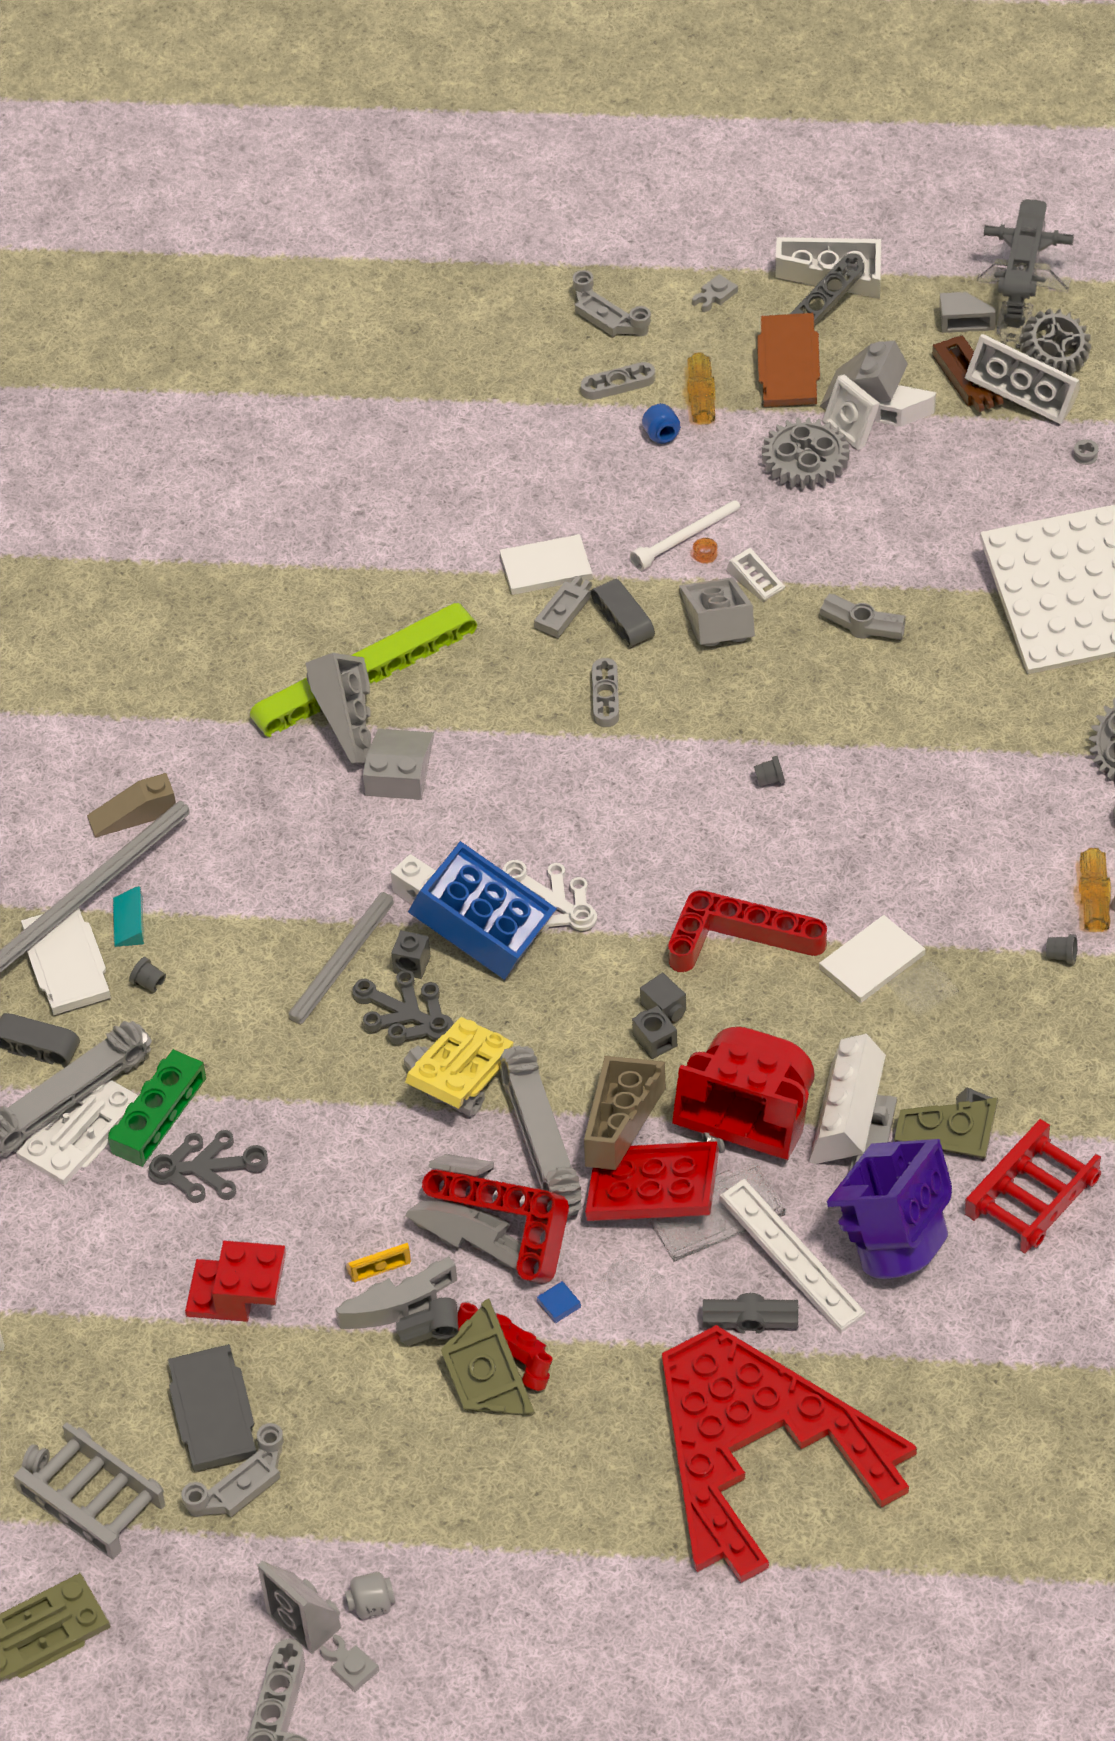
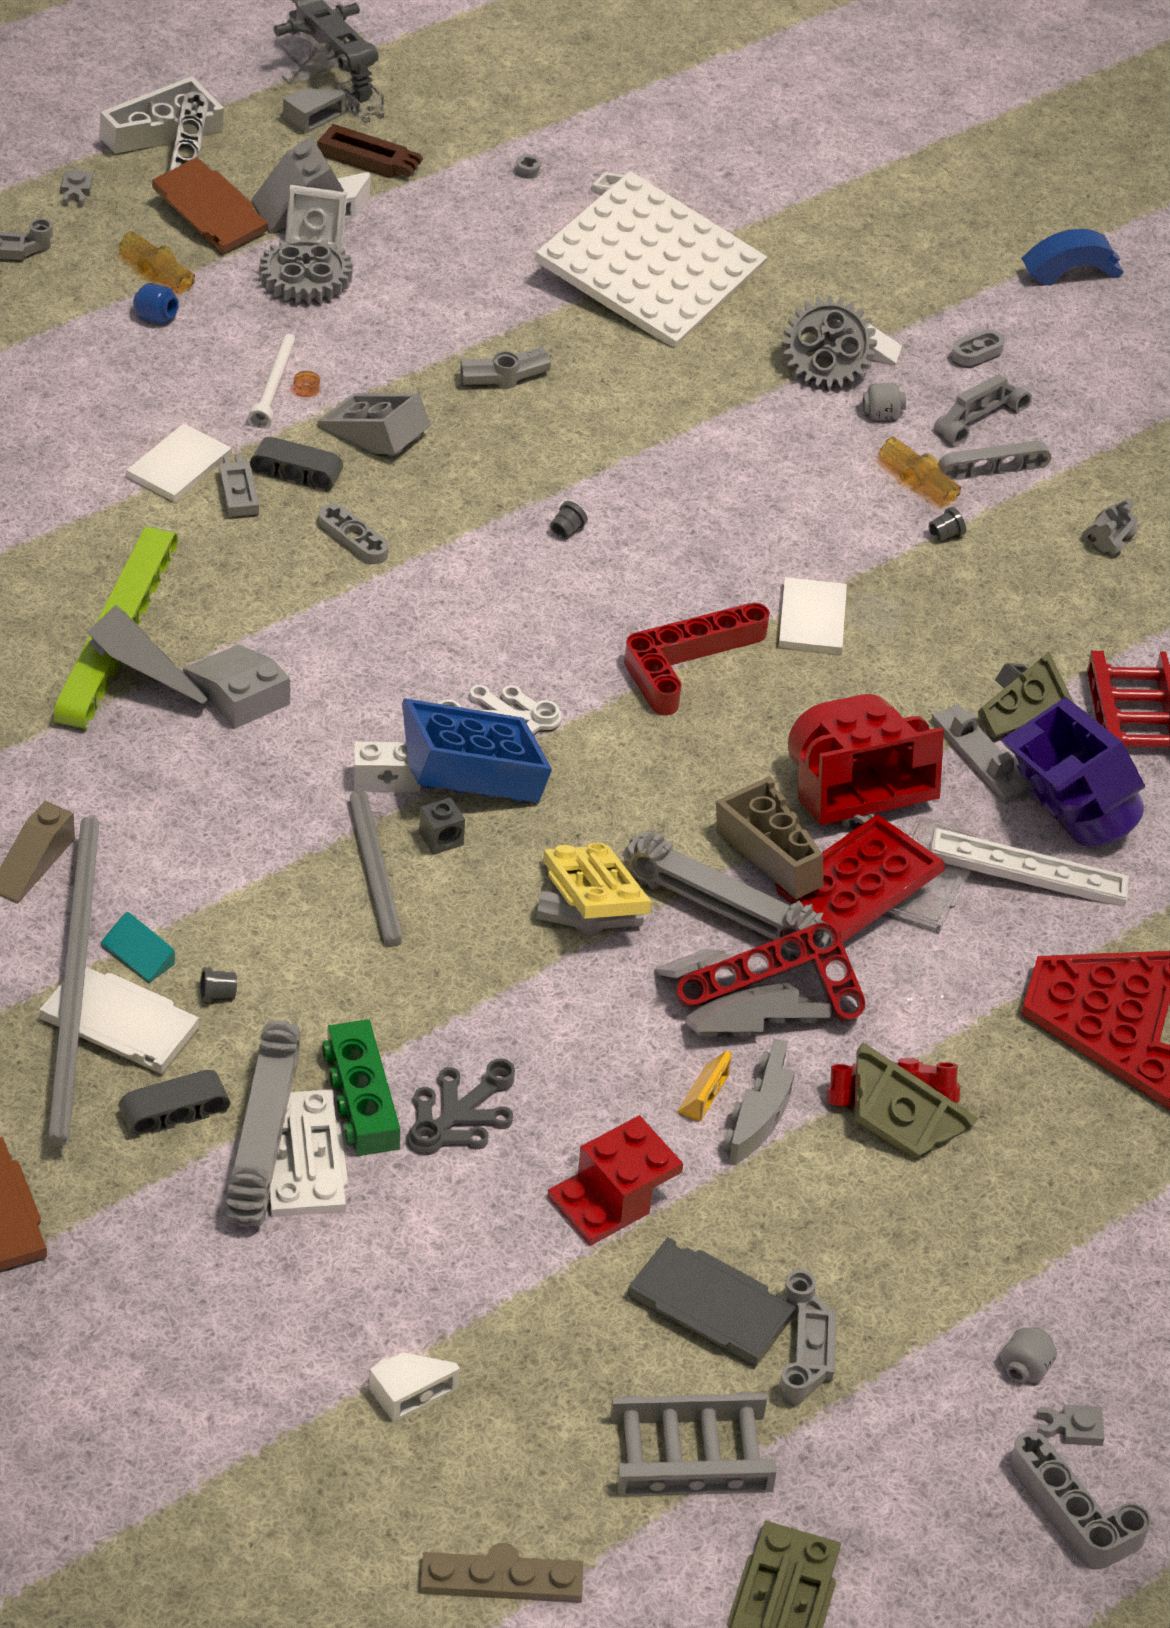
camera: 50 degrees left, 5 degrees down
light grey bush [22,1444,50,1473] -> none
light grey slope [257,1561,341,1654] -> none
dark grey plant [352,970,454,1044] -> none
dark grey piece [396,1297,459,1346] -> none
blue tile [537,1281,581,1324] -> none
light grey beam [581,362,655,400] -> none
dark grey brick [632,1005,678,1059] -> none
dark grey brick [640,972,687,1022] -> none
dark grey piece [703,1293,798,1334] -> none
white slope [726,548,785,602] -> none
white slope [809,1034,886,1164] -> none
white slope [965,334,1080,424] -> none
light grey gear [1019,308,1092,376] -> none

